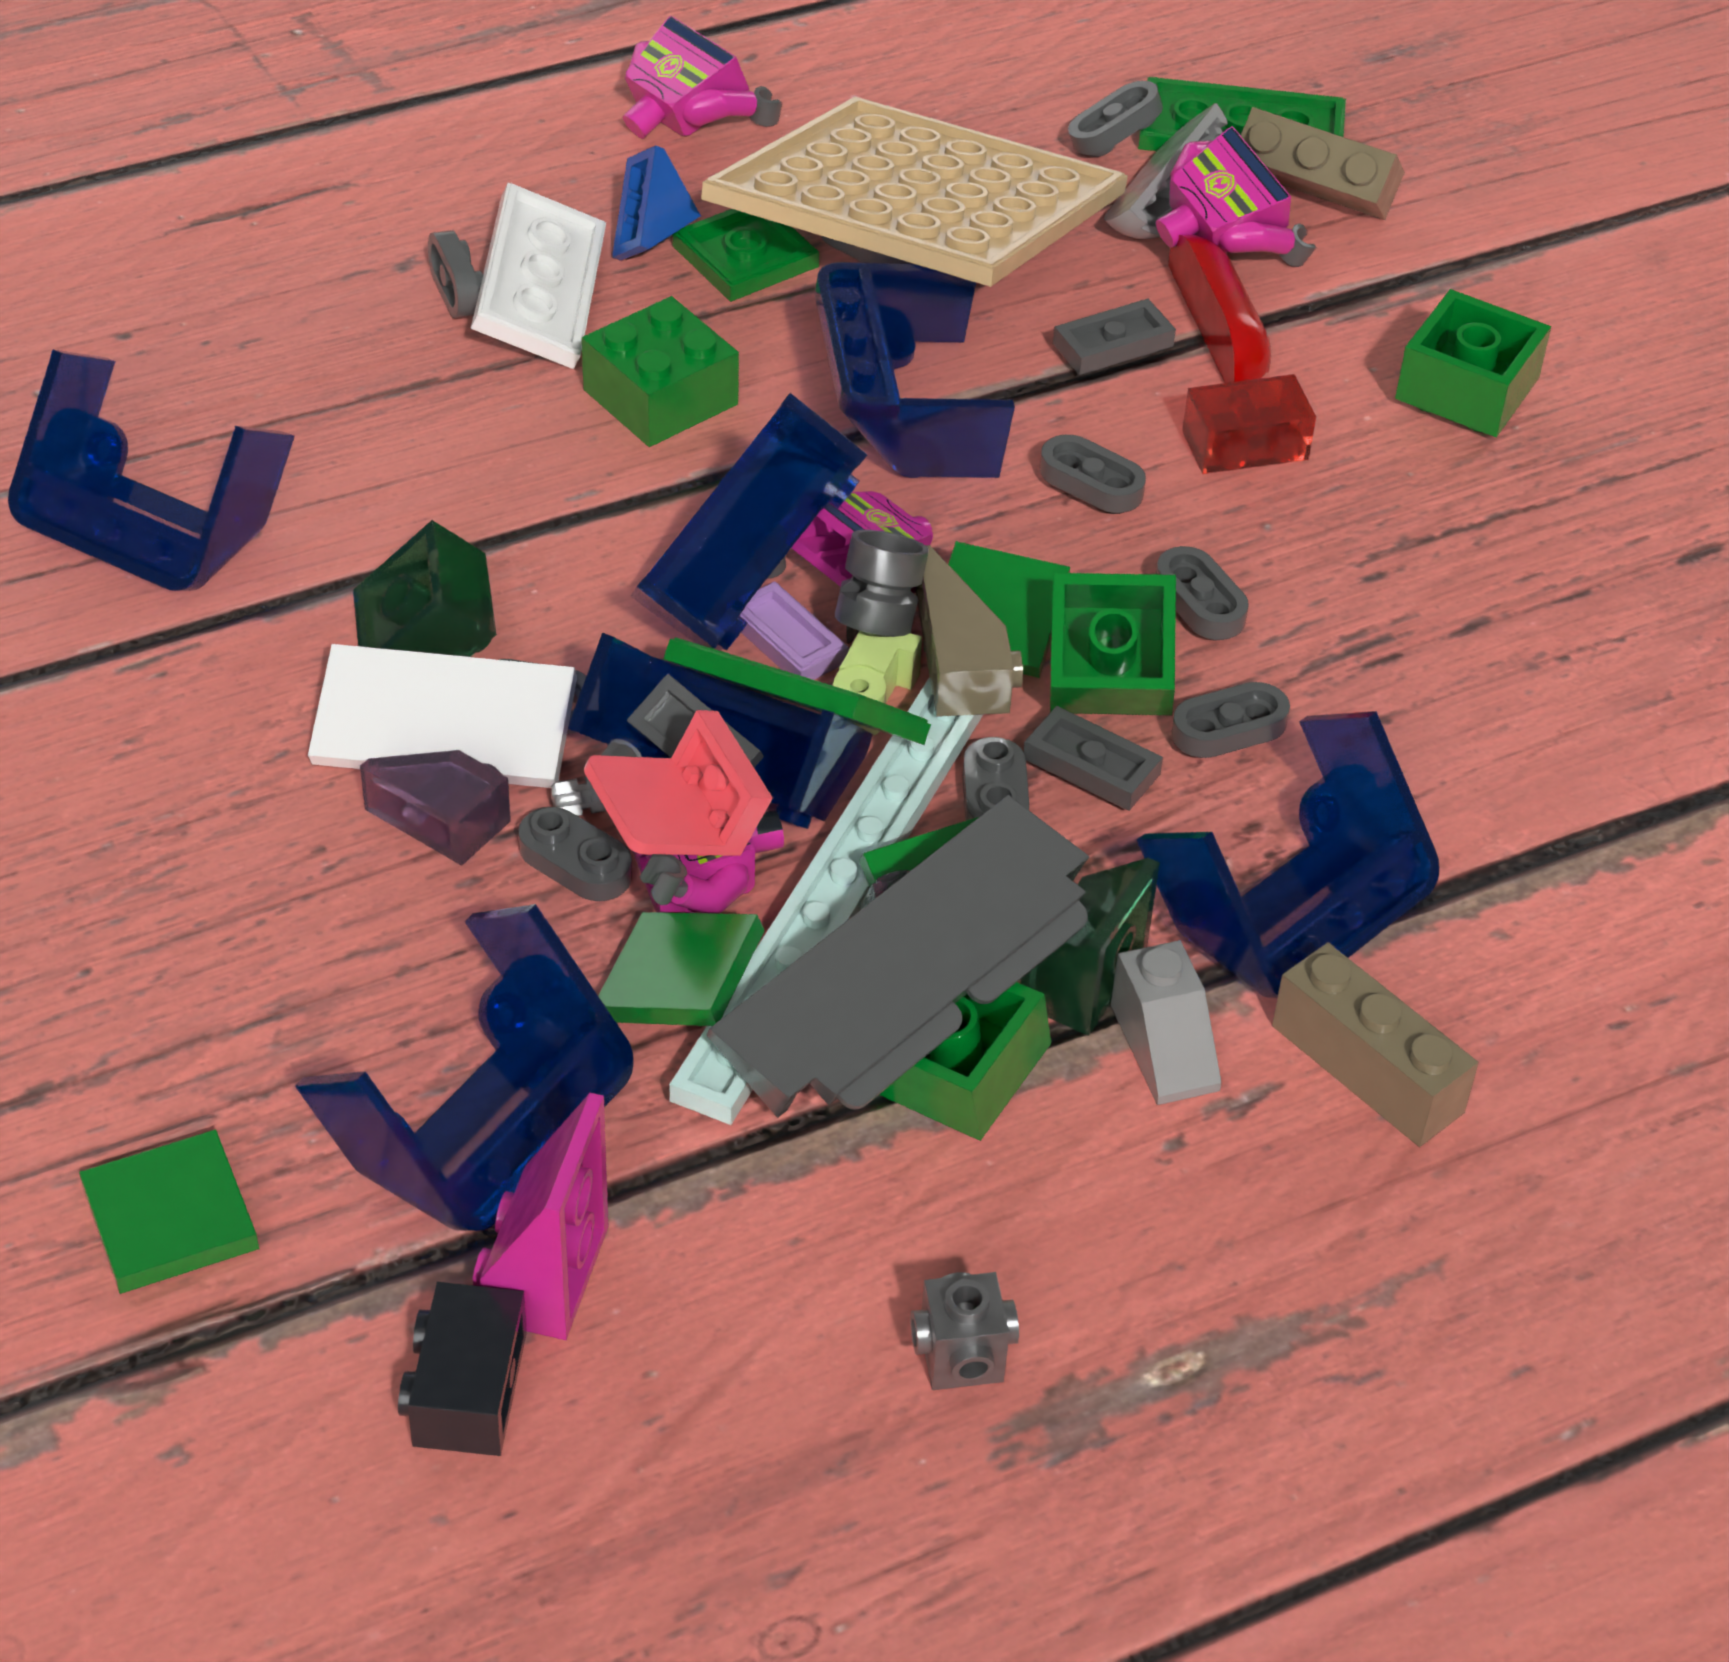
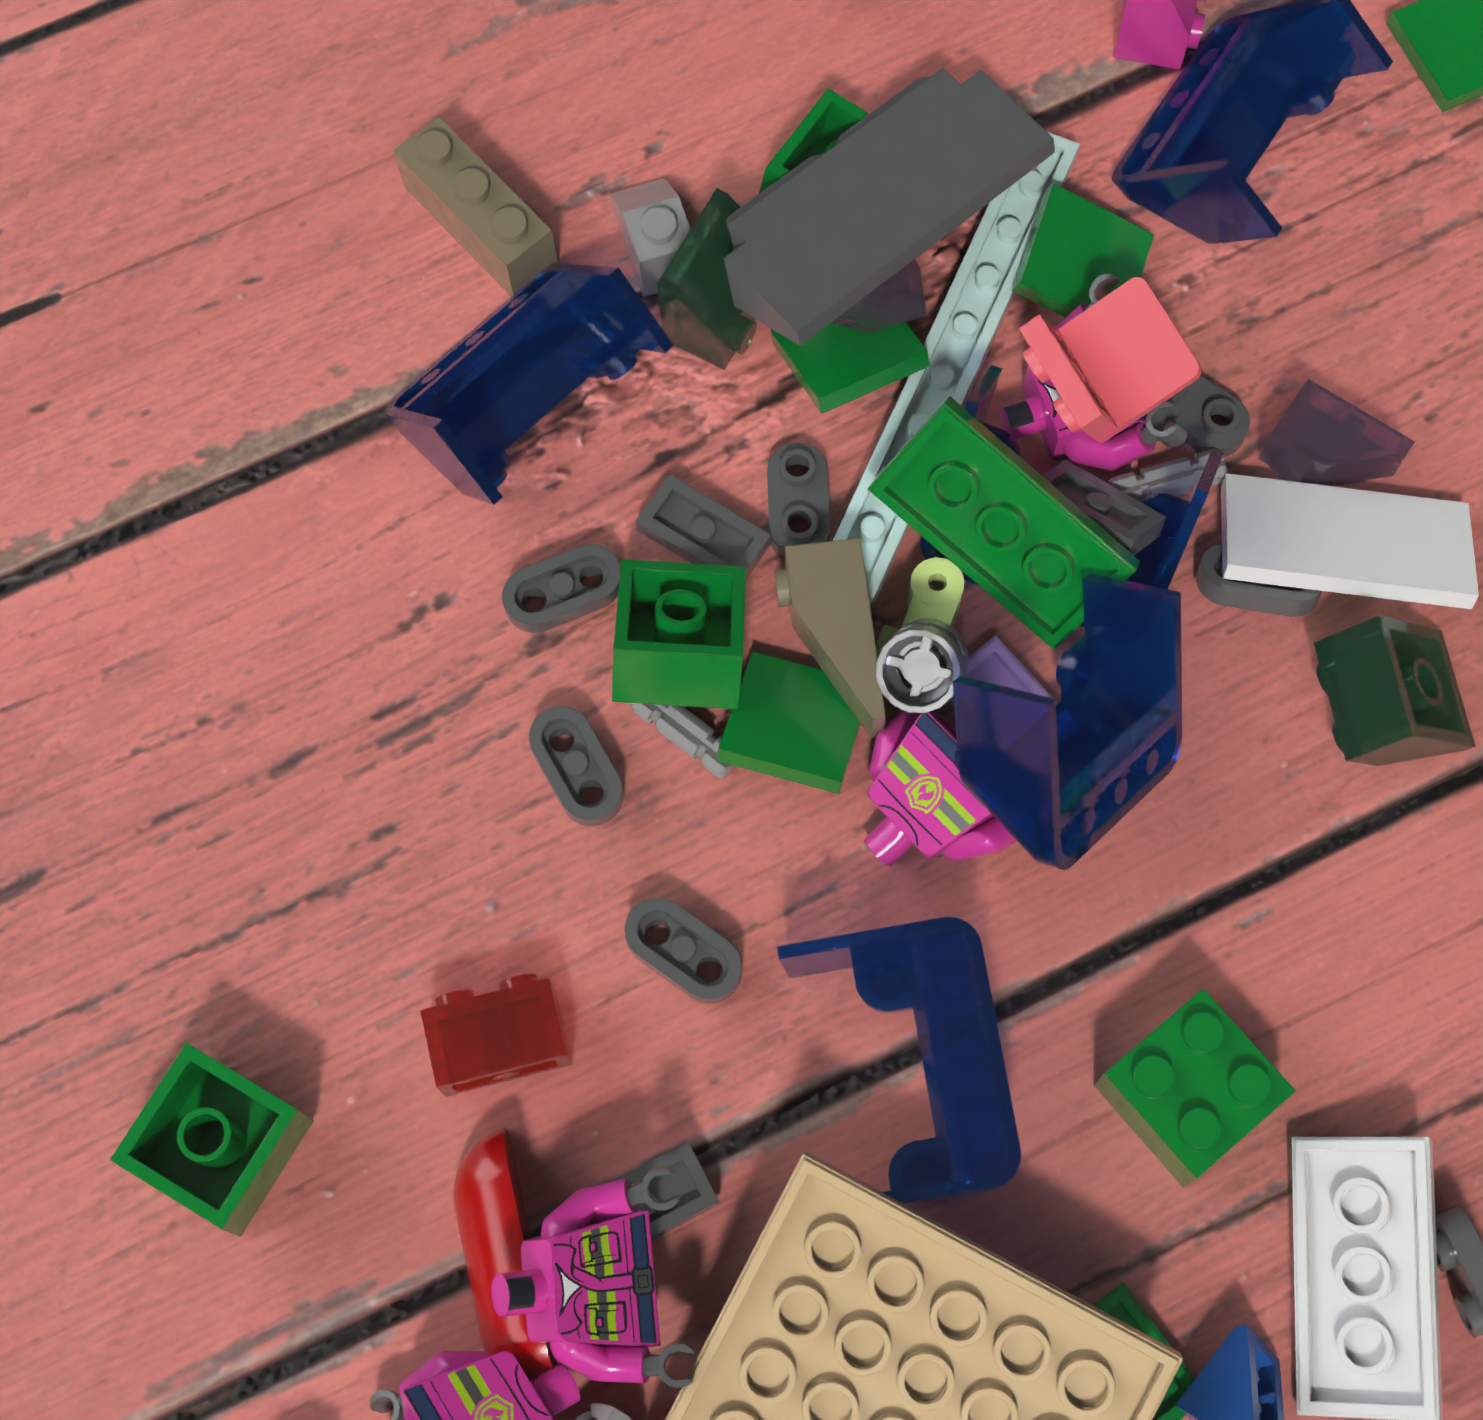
camera: 175 degrees left, 25 degrees up
none -> dark pink torso [492,1166,696,1389]

